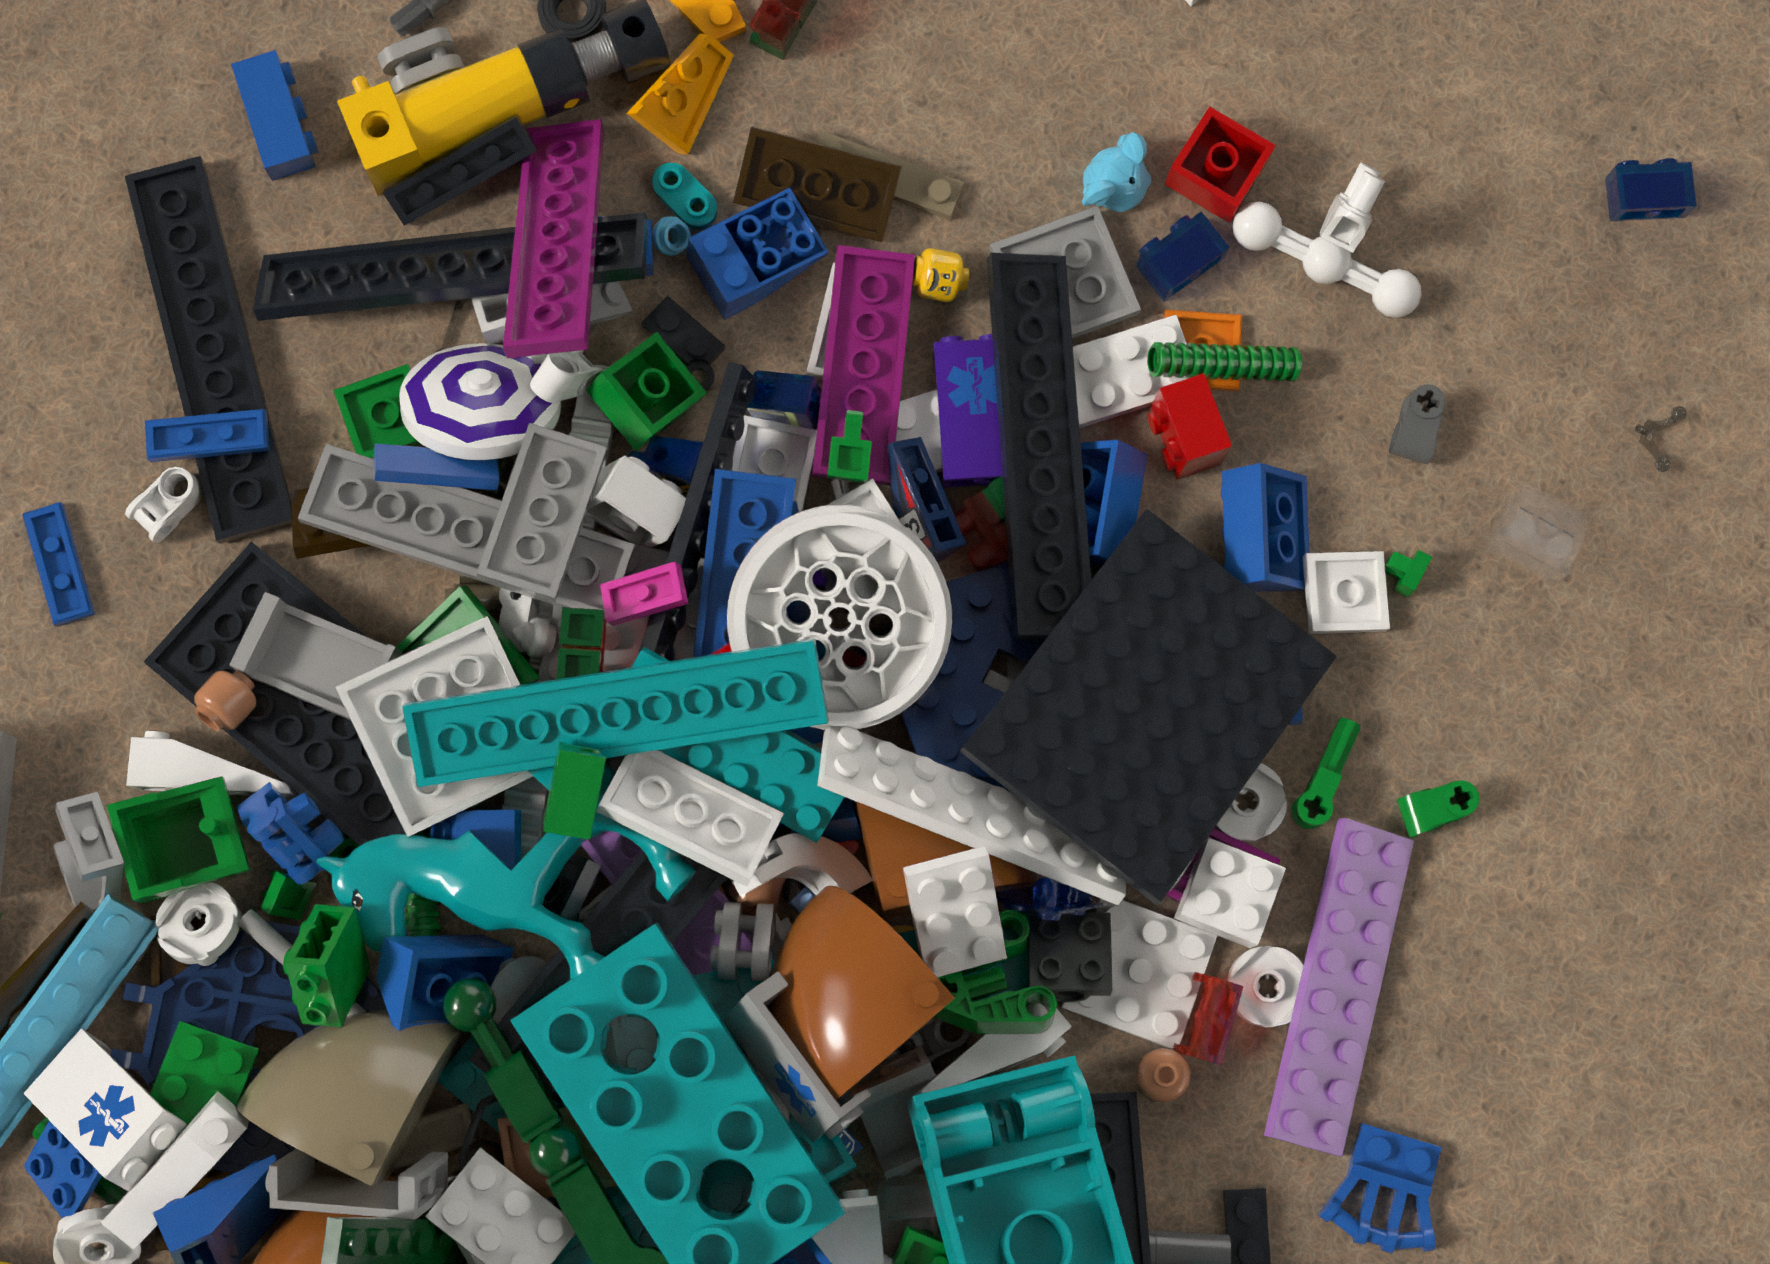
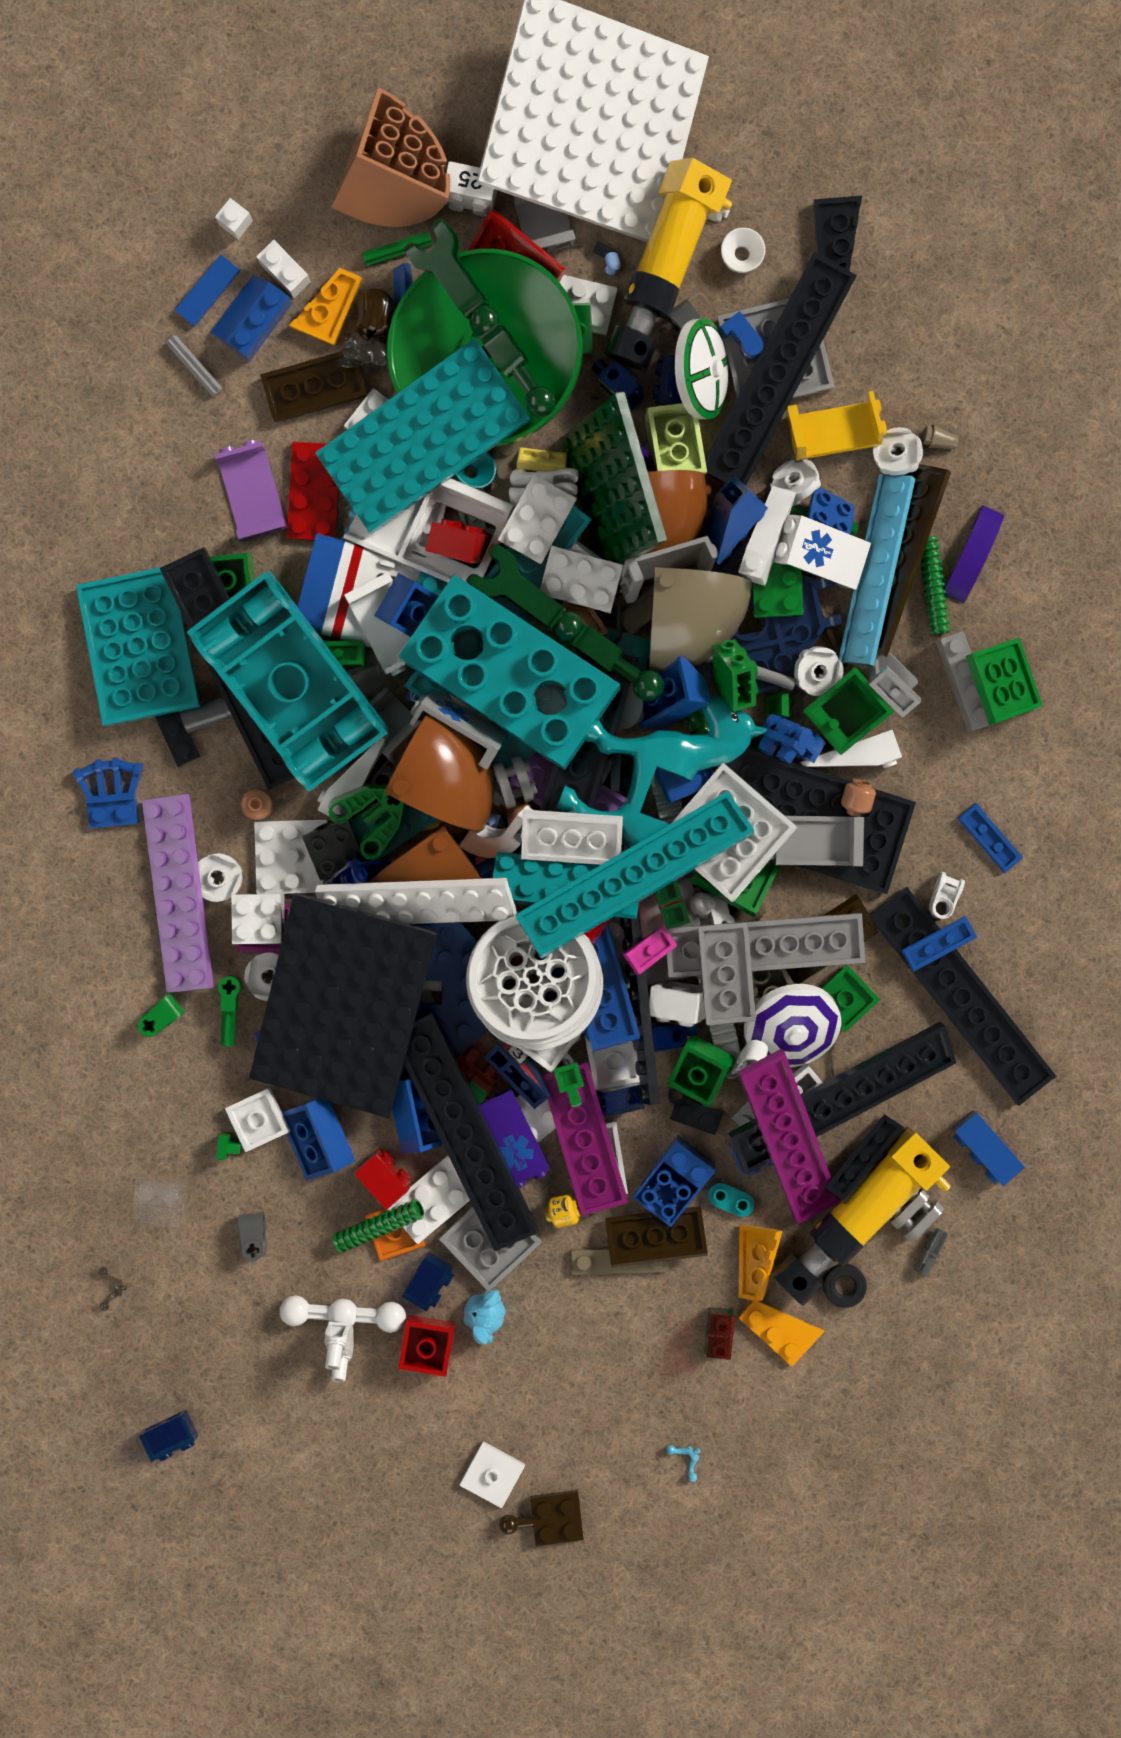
camera: 165 degrees right, 10 degrees up
blue tile [373,443,499,490] -> none
green hinge [543,741,606,840] -> none
medium azure plate [653,216,690,256] -> none
white plate [903,846,1007,977] -> none
clear red hinge [1172,972,1244,1066] -> none

